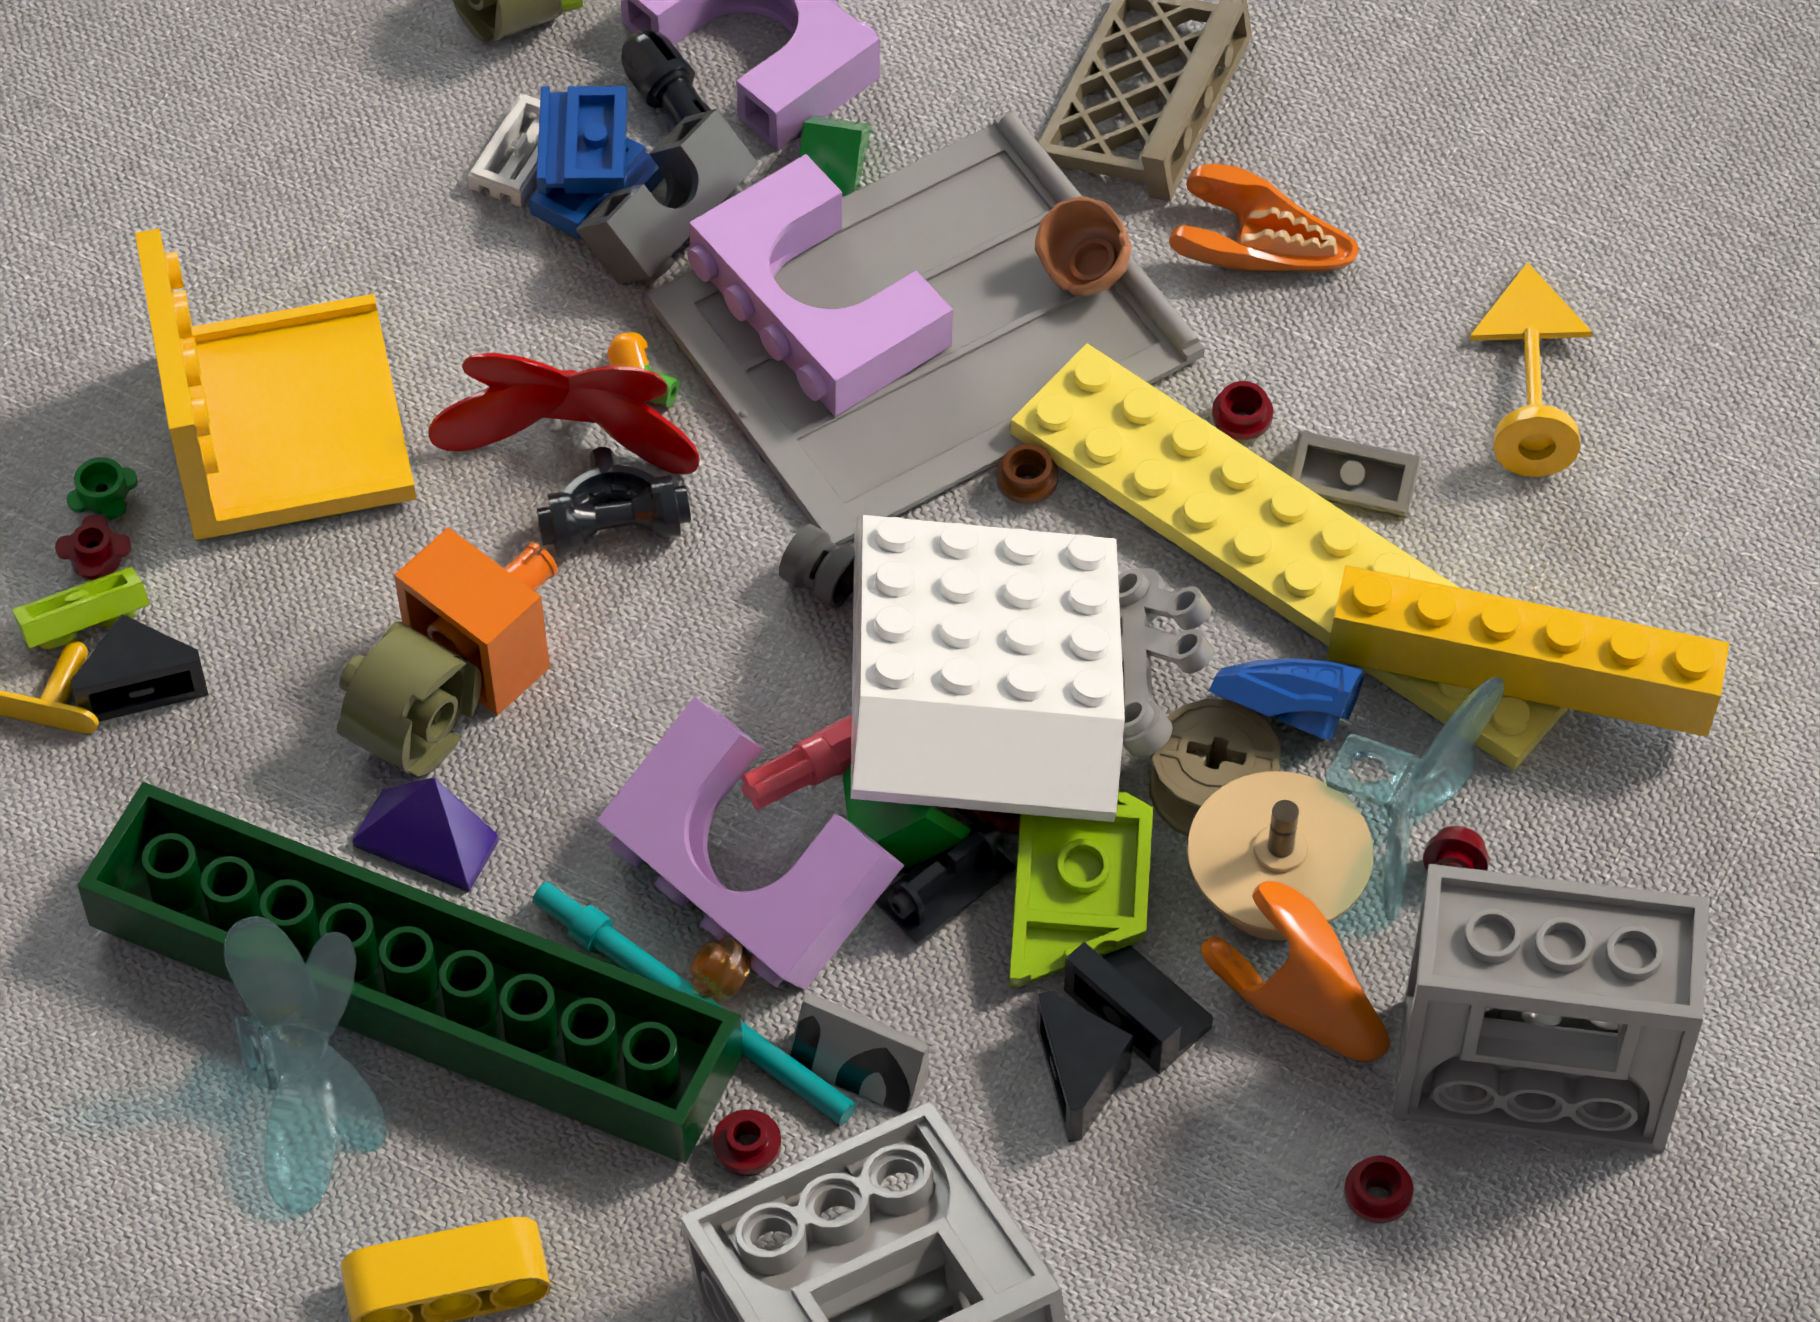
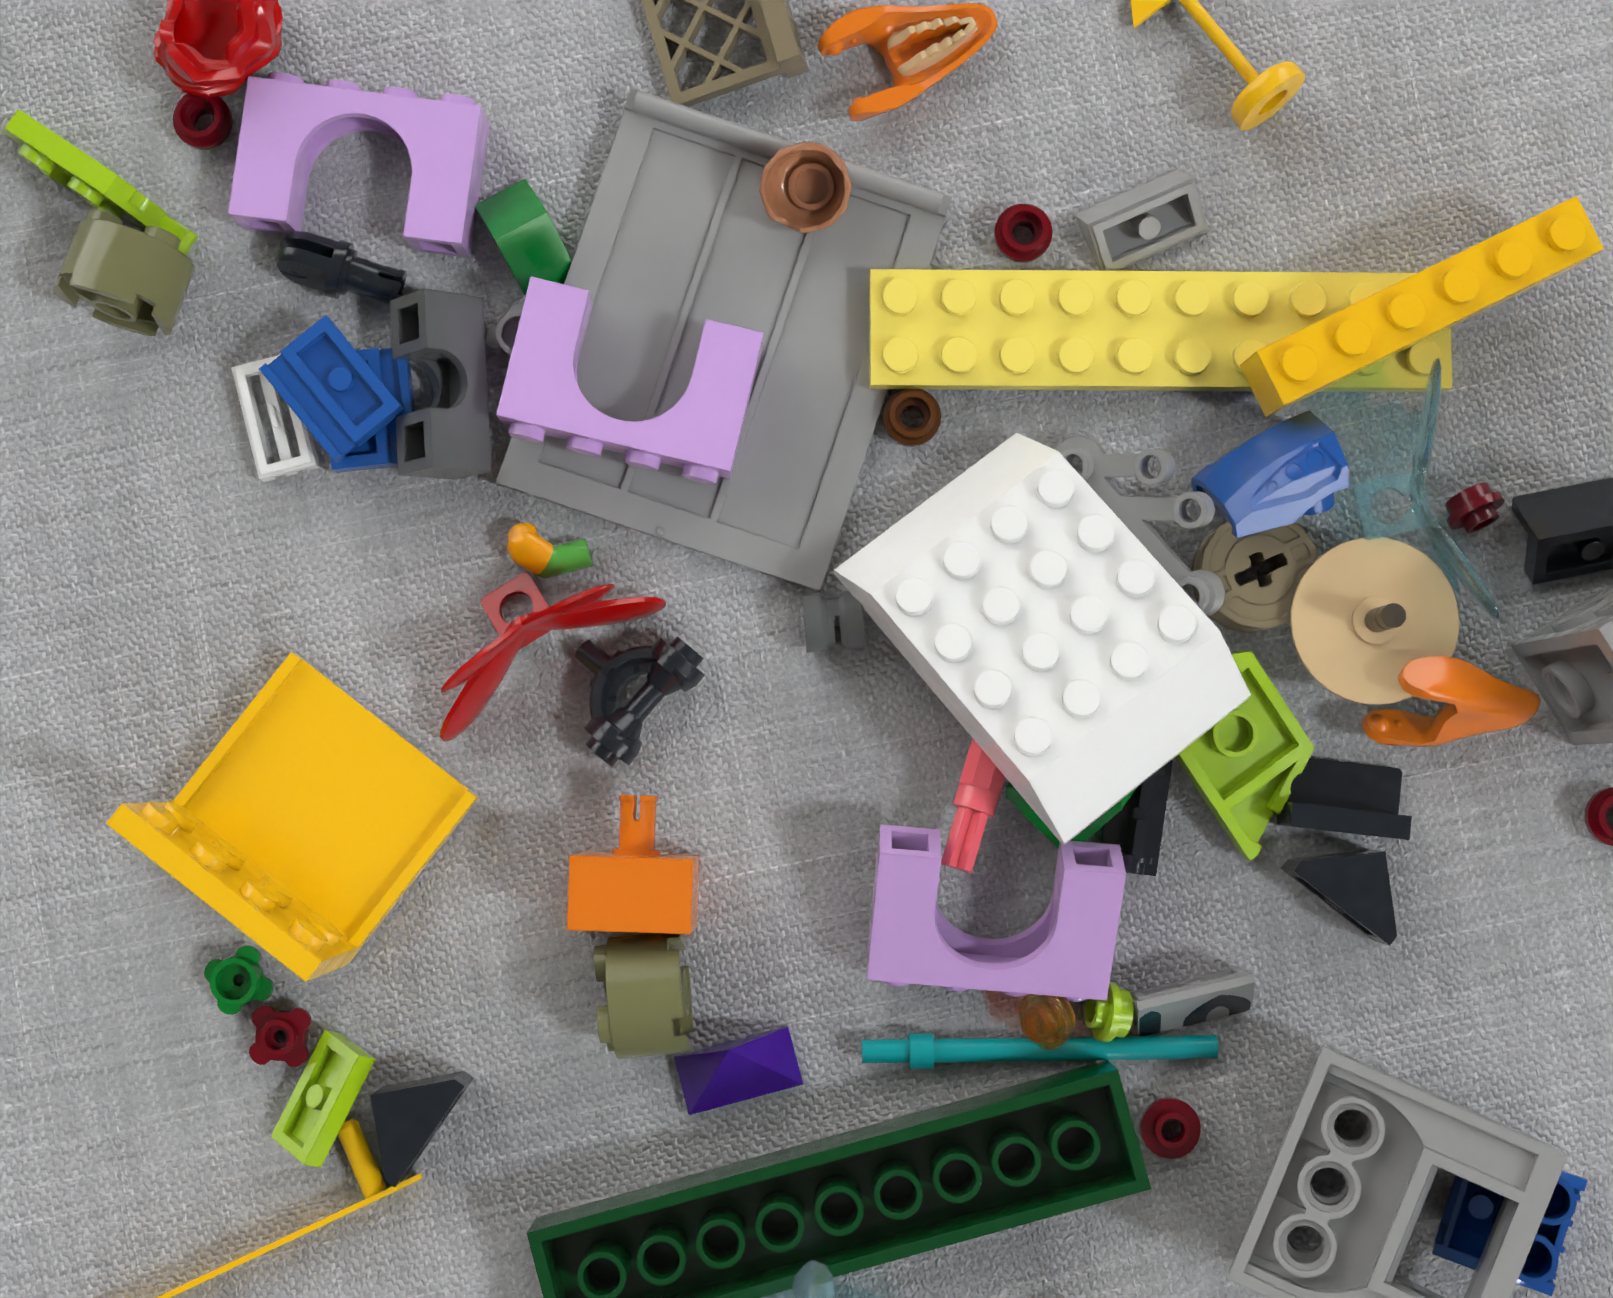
camera: 40 degrees left, 30 degrees up
none -> lime plate [1084,982,1134,1042]

